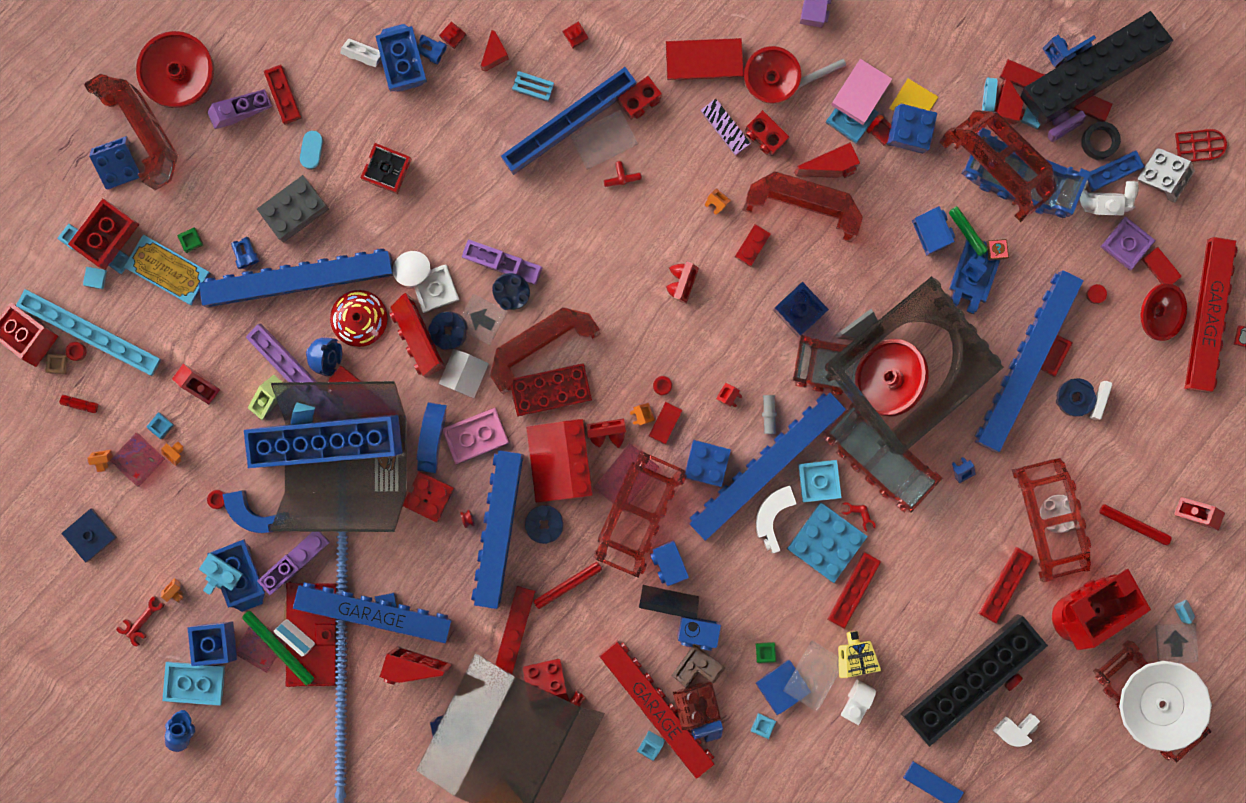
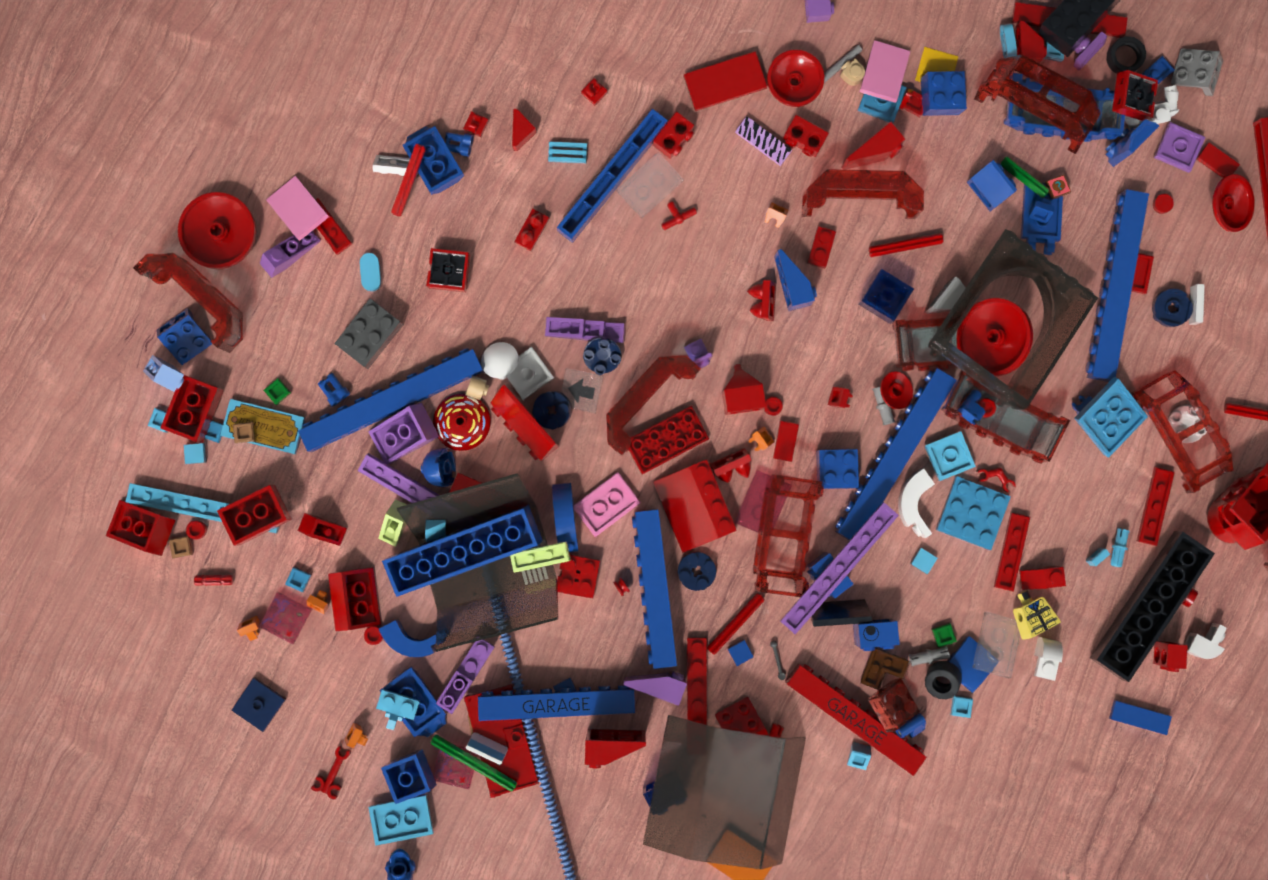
camera: 20 degrees left, 0 degrees up
white slope [439,349,489,398] -> none
red window [1175,129,1227,162] -> none
none -> light blue brick [143,355,184,392]
none -> red brick [217,485,292,546]
none -> medium nougat tile [233,422,255,444]
none -> bright pink tile [266,176,329,241]
none -> red slope [328,567,381,631]
none -> medium lavender slope [369,403,439,464]
none -> red axle [391,144,426,217]
none -> tan plate [466,375,489,400]
none -> yellowish green tile [510,541,571,573]
none -> red tile [514,208,550,252]
none -> medium lavender slope [623,671,687,706]
none -> medium lavender bracket [684,339,713,369]
none -> red piece [722,364,766,415]
none -> blue tile [728,640,754,666]
none -> dark grey hinge [770,641,786,680]
none -> blue slope [774,249,817,311]
none -> medium lavender plate [780,502,899,634]
none -> tan plate [840,59,865,86]
none -> red axle [868,233,944,257]
none -> red dish [880,371,913,409]
none -> light grey pin [909,646,950,667]
none -> medium azure tile [910,548,938,574]
none -> black tyre [925,661,962,700]
none -> blue piece [958,390,985,425]
none -> red tile [977,398,996,418]
none -> red slope [1019,566,1066,590]
none -> dark azure plate [1074,377,1148,458]
none -> medium azure tile [1086,548,1110,567]
none -> blue slope [1105,119,1159,167]
none -> medium azure axle [1110,528,1130,567]
none -> piece [1112,70,1158,121]
none -> red brick [1153,641,1188,672]

